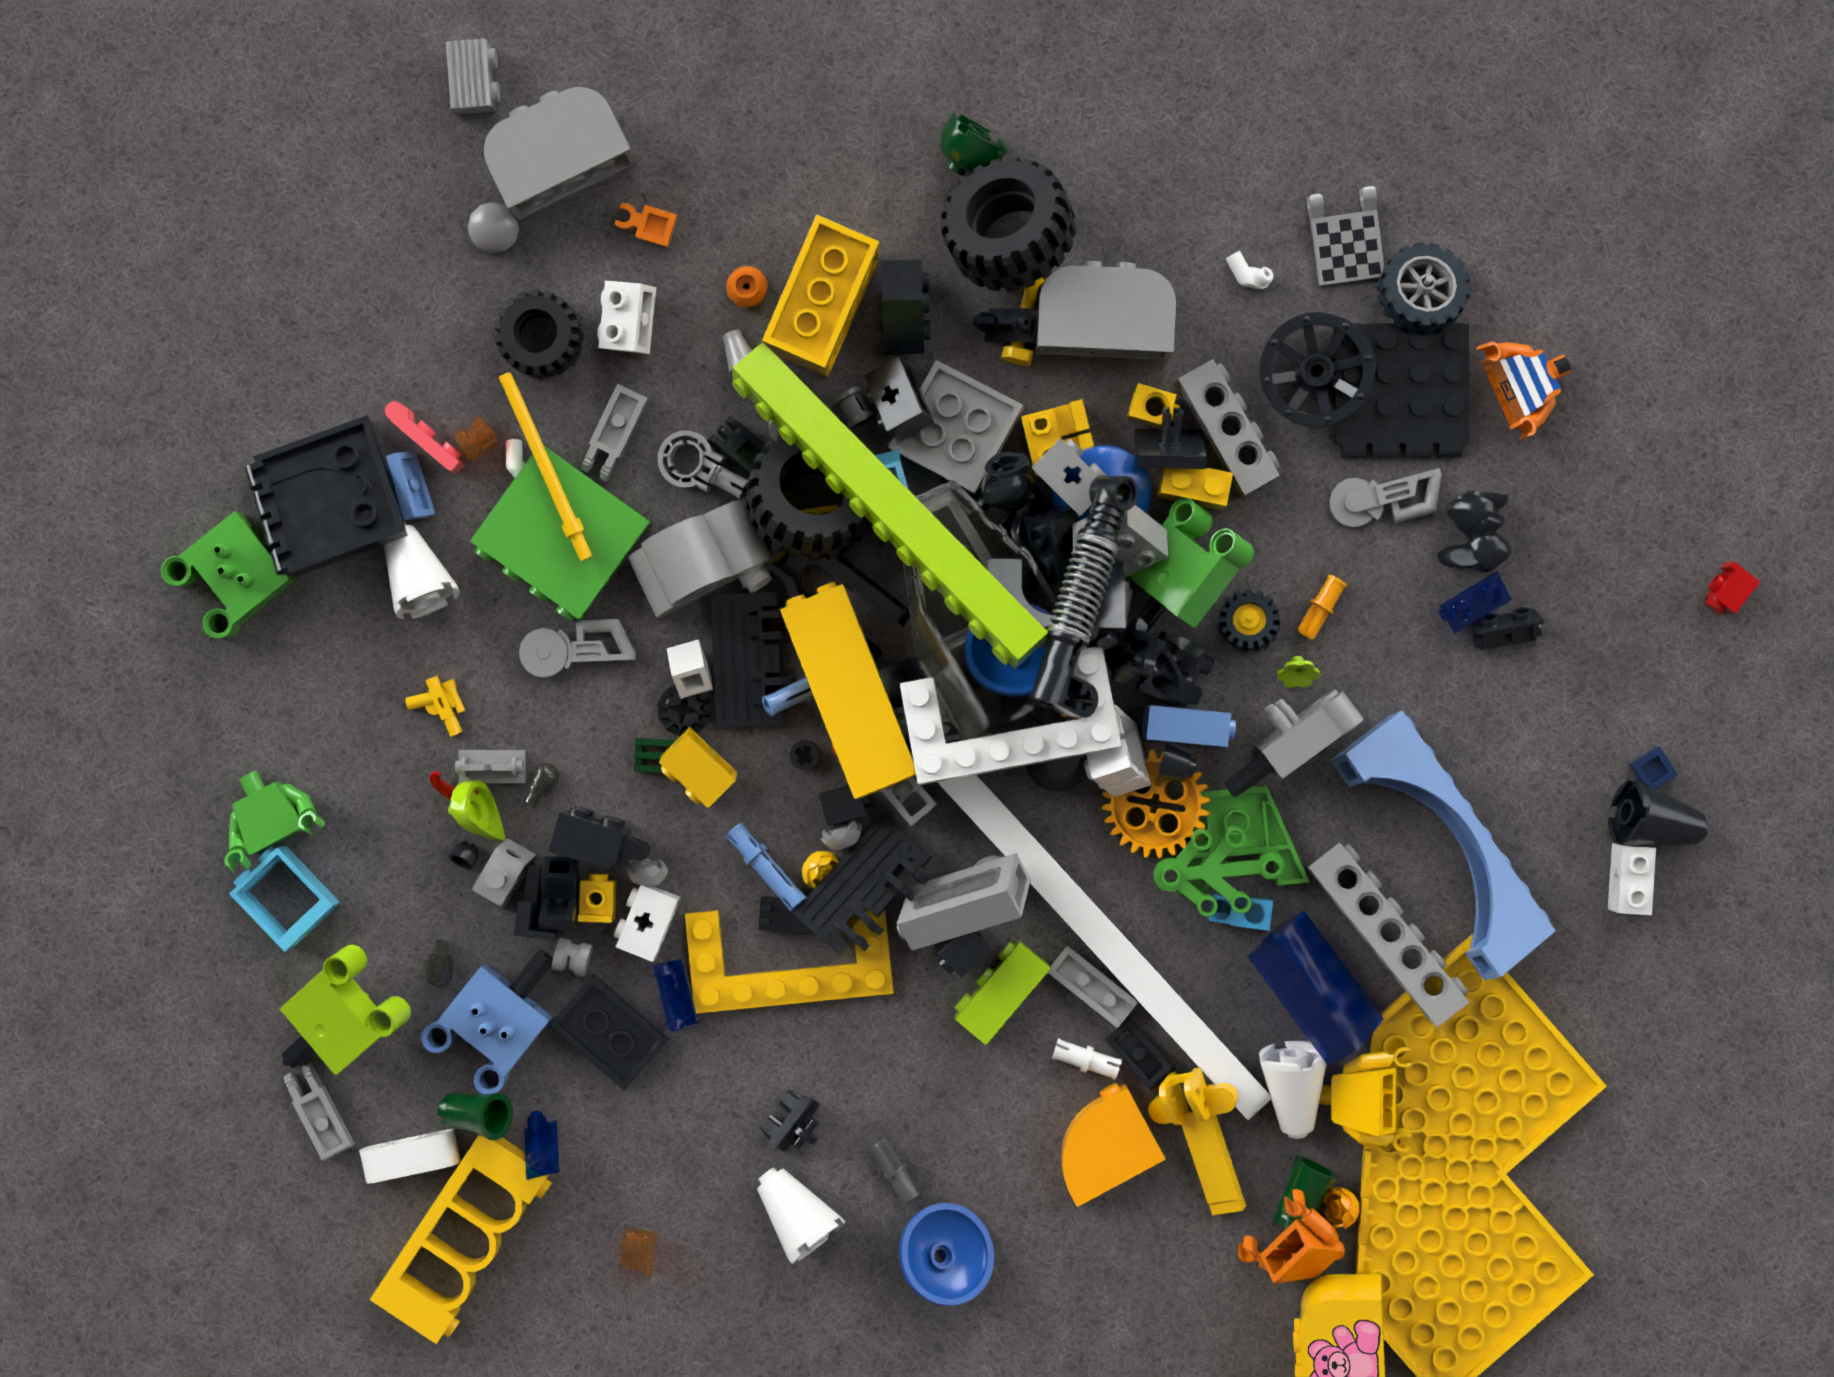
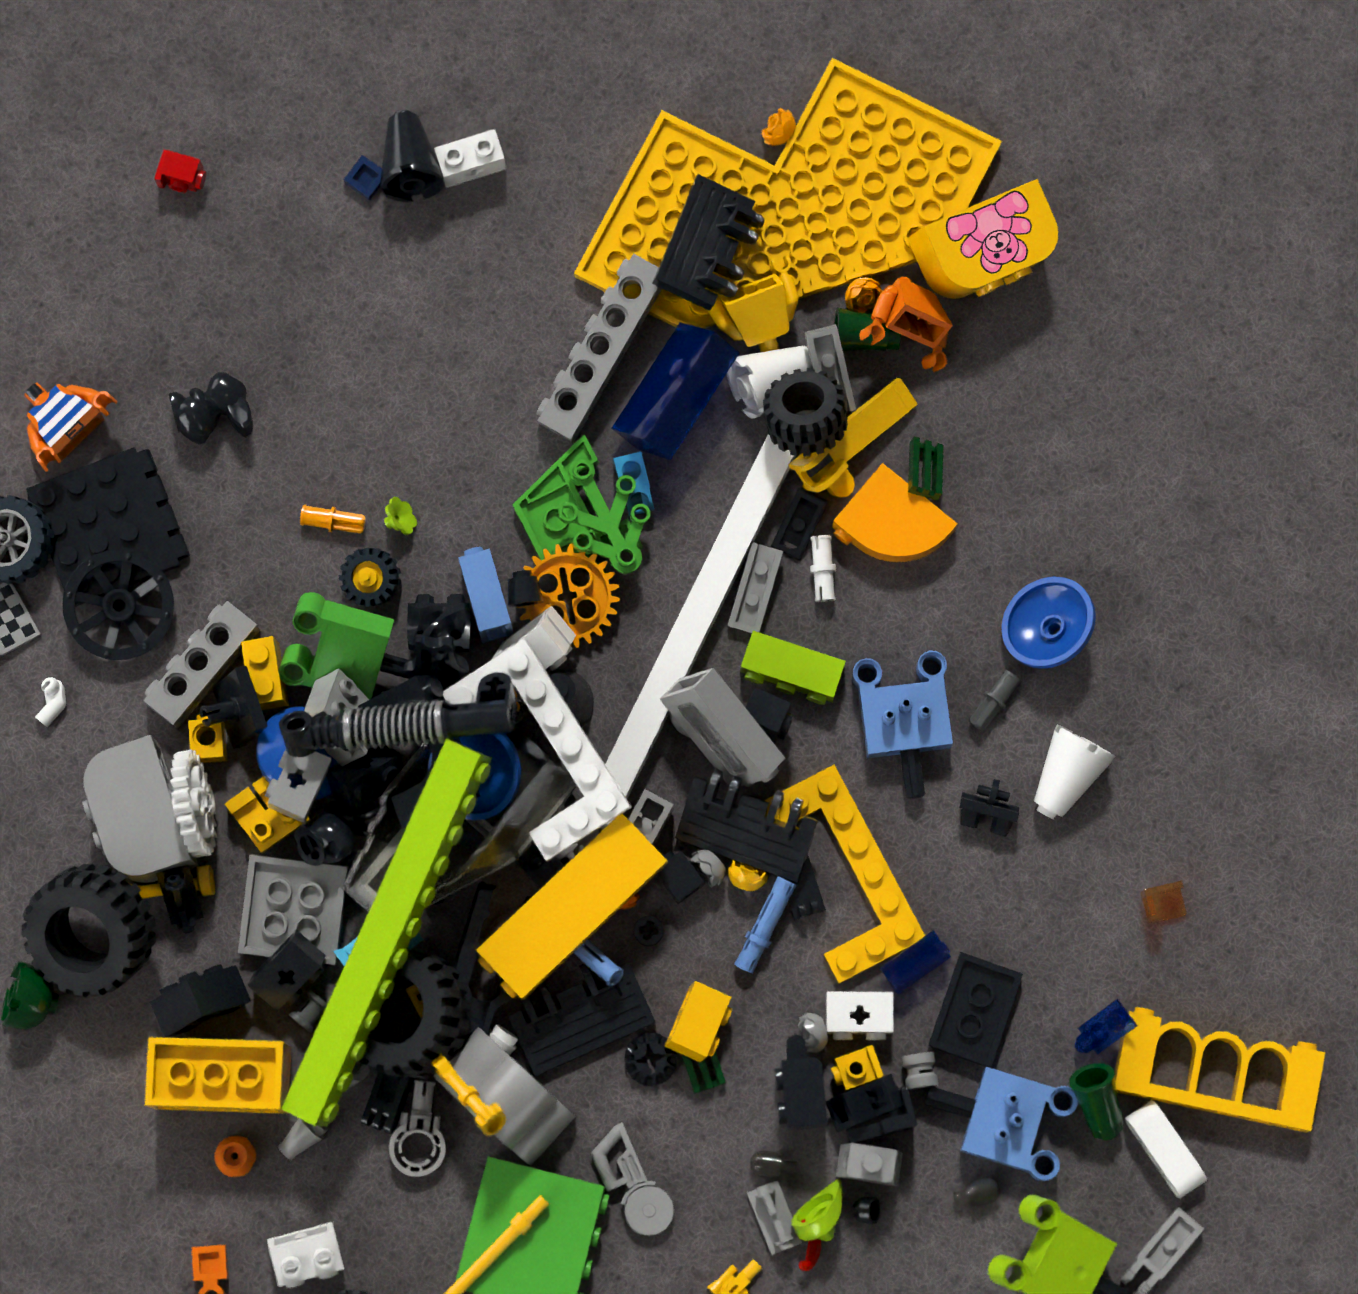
camera: 115 degrees left, 10 degrees down
light grey hinge [581,384,649,482] -> none
white brick [667,639,713,698] -> none
light grey piece [1224,688,1364,797] -> none
light grey piece [1329,468,1442,527] -> none
medium blue arch [1330,711,1555,980] -> none
clear blue hinge [1438,571,1512,634] -> none
black hinge [1469,607,1544,650] -> none
none -> white gear [171,749,217,857]
none -> yellow piece [431,1054,506,1136]
none -> black hinge [652,174,765,311]
none -> light orange plate [761,108,796,146]
none -> black tyre [763,368,848,457]
none -> light grey hinge [804,325,856,411]
none -> medium blue piece [852,650,953,799]
none -> dark green tile [908,436,944,501]

